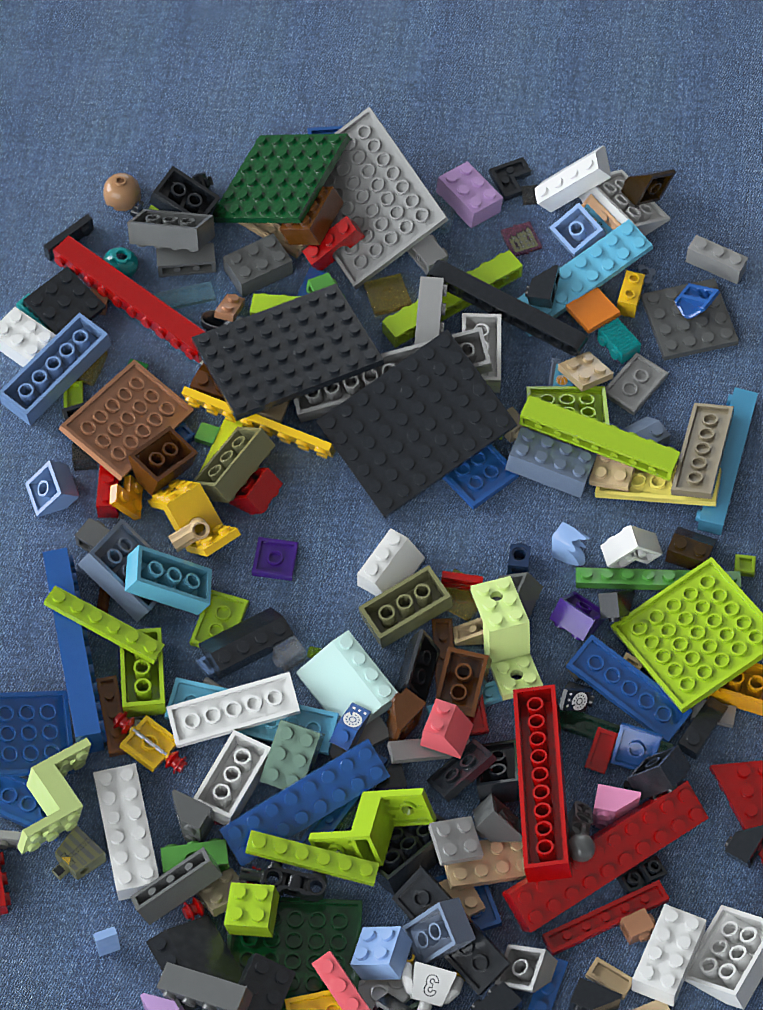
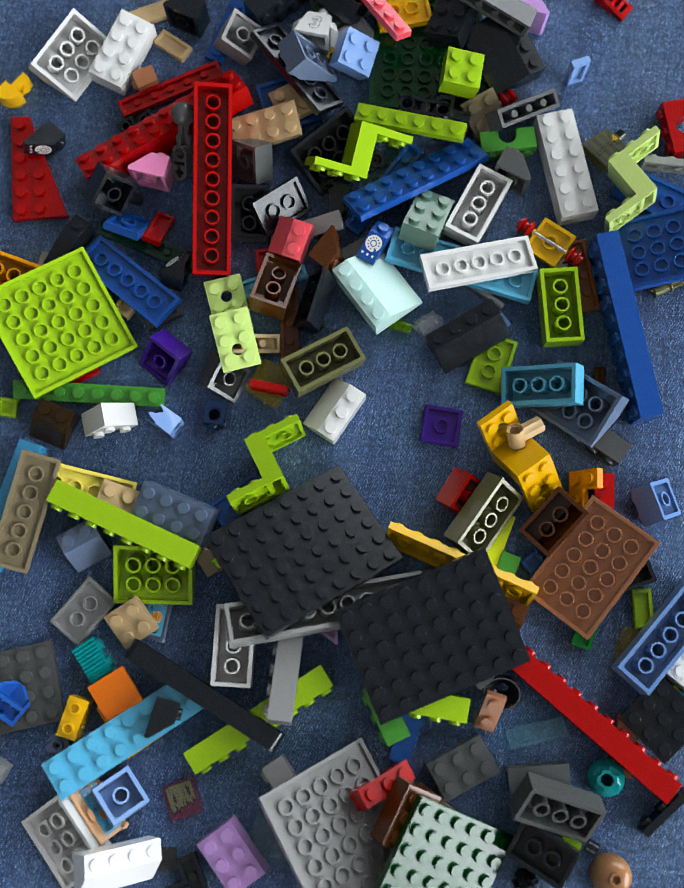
camera: 175 degrees left, 20 degrees up
lime plate [44,585,165,664] -> none
clear yellow tile [364,273,412,317] -> none
light grey plate [428,816,484,866] -> none
black slope [598,590,635,622] -> none
dark brown slope [621,169,676,206] -> none
none -> lime bracket [226,414,306,516]

